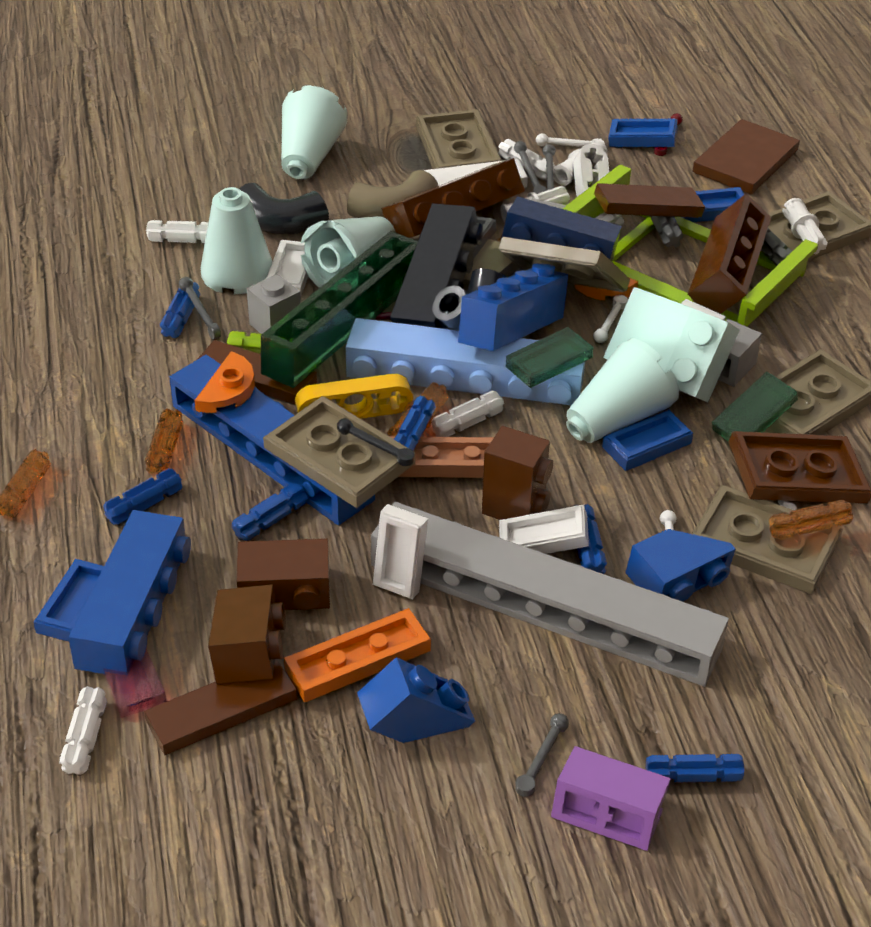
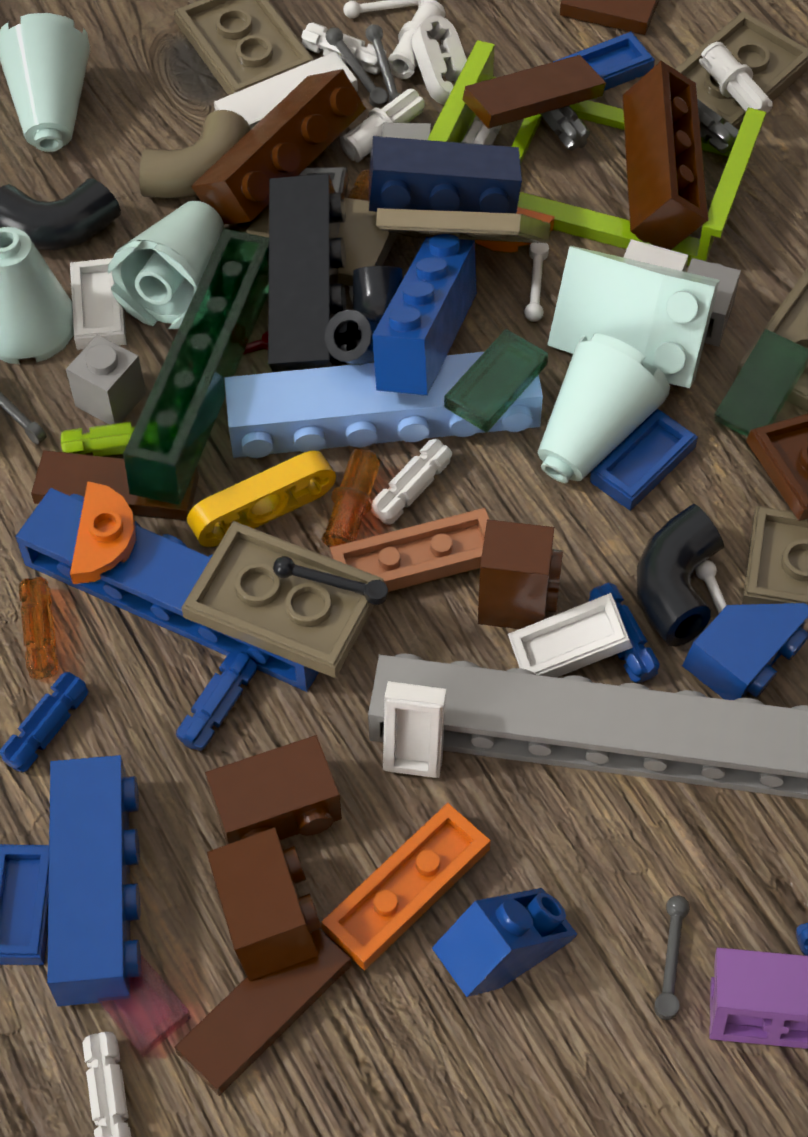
camera: 15 degrees left, 15 degrees up
blue axle [394,396,436,451] -> none
none -> black cylinder [637,504,724,647]

